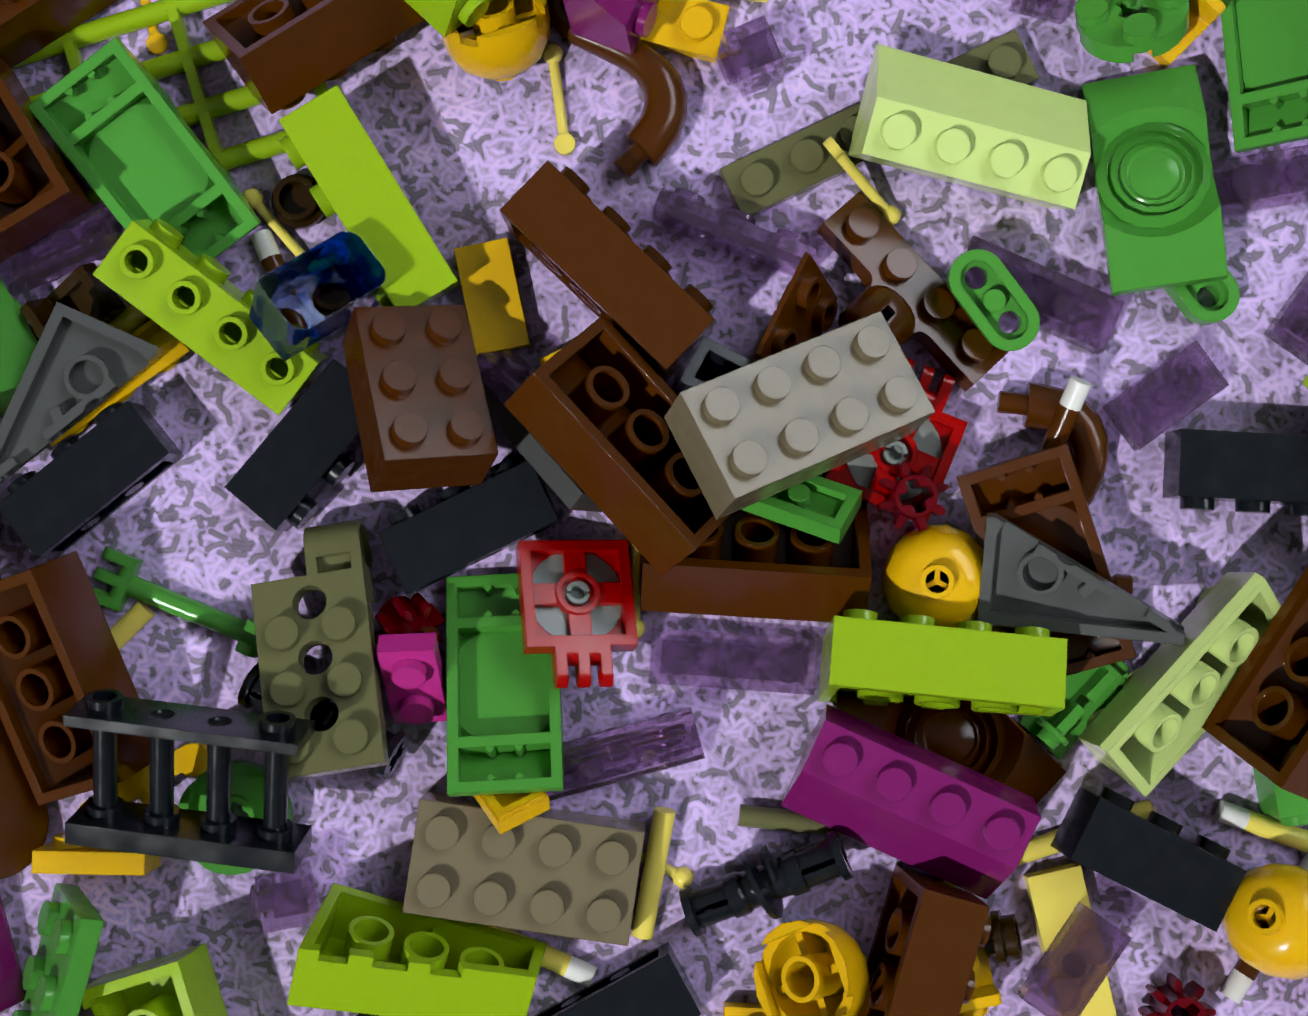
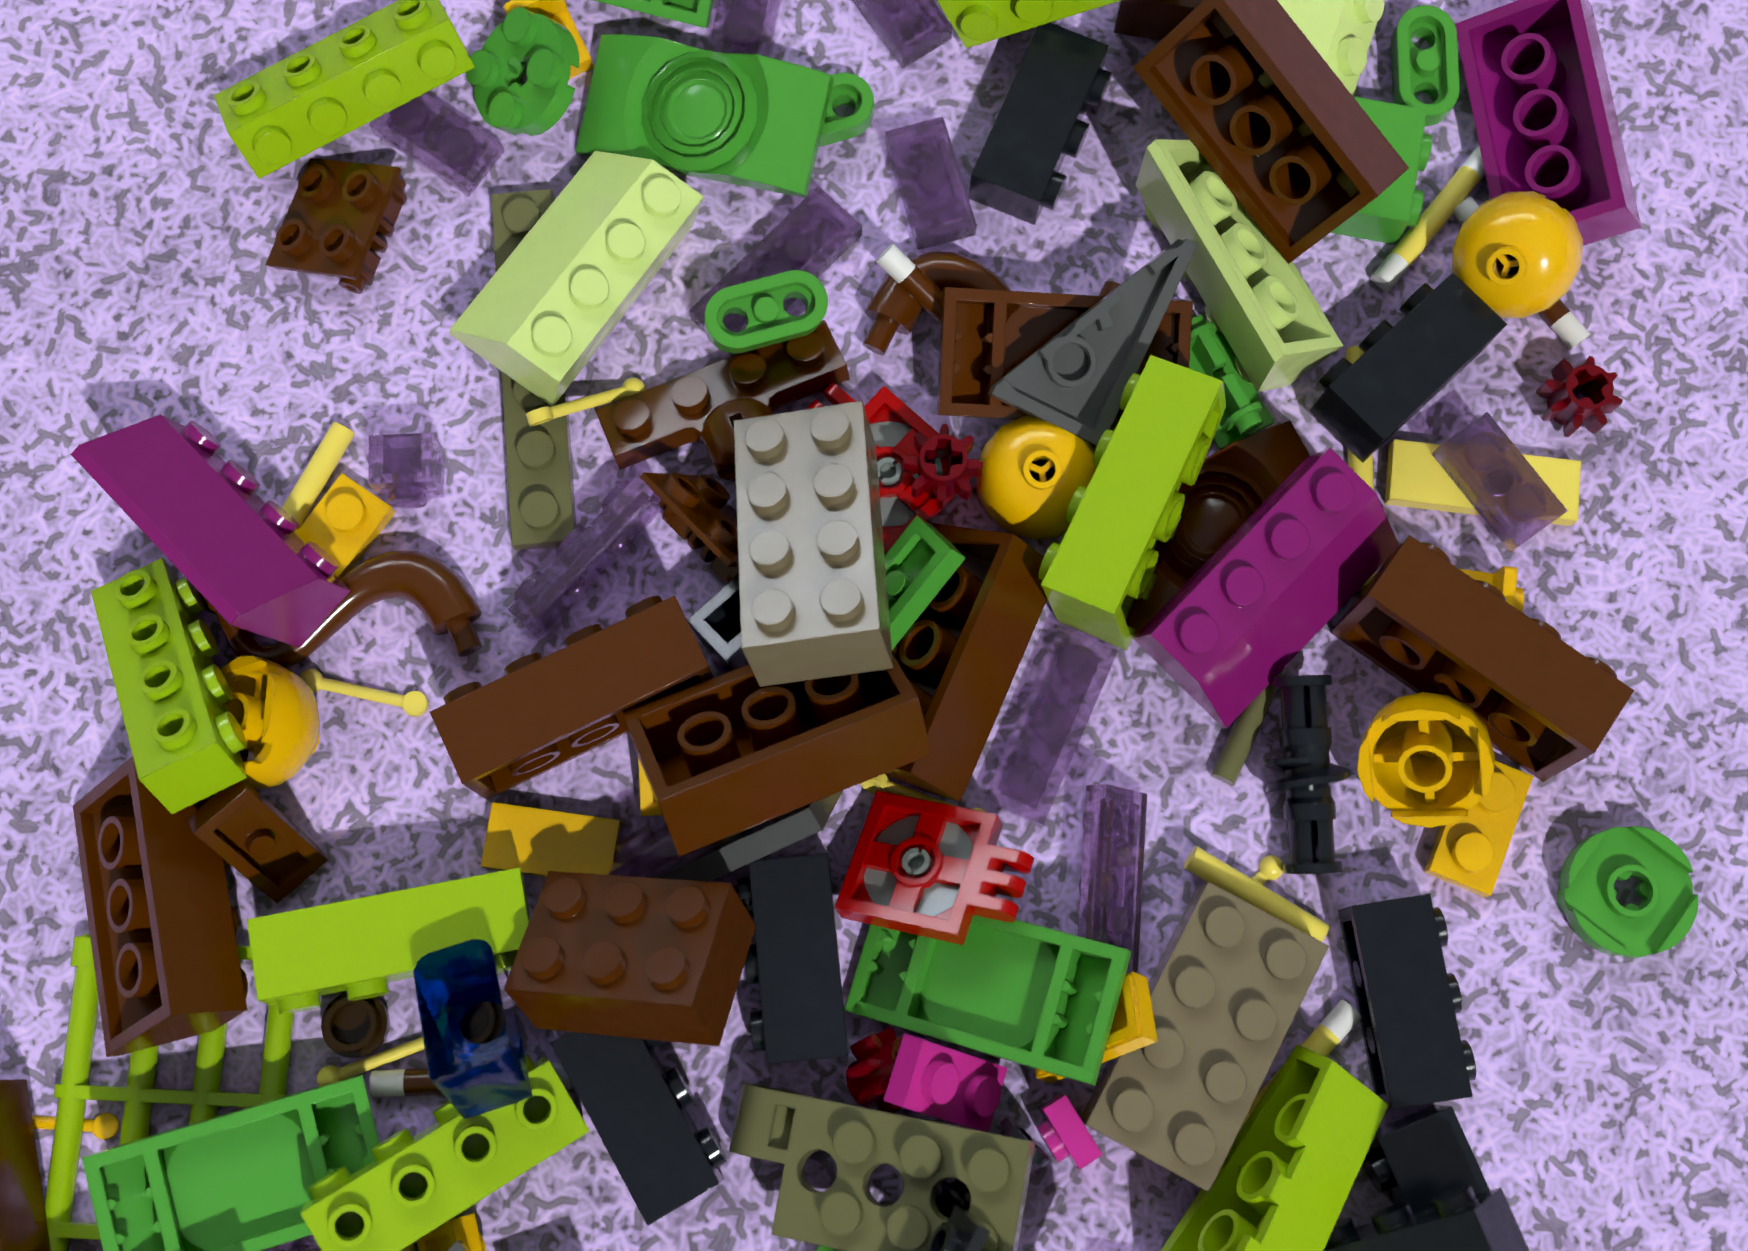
camera: 75 degrees left, 10 degrees down
dark brown plate [984,910,1023,968] -> none
none -> reddish brown plate [186,780,328,904]
none -> dark pink plate [1036,1093,1103,1169]

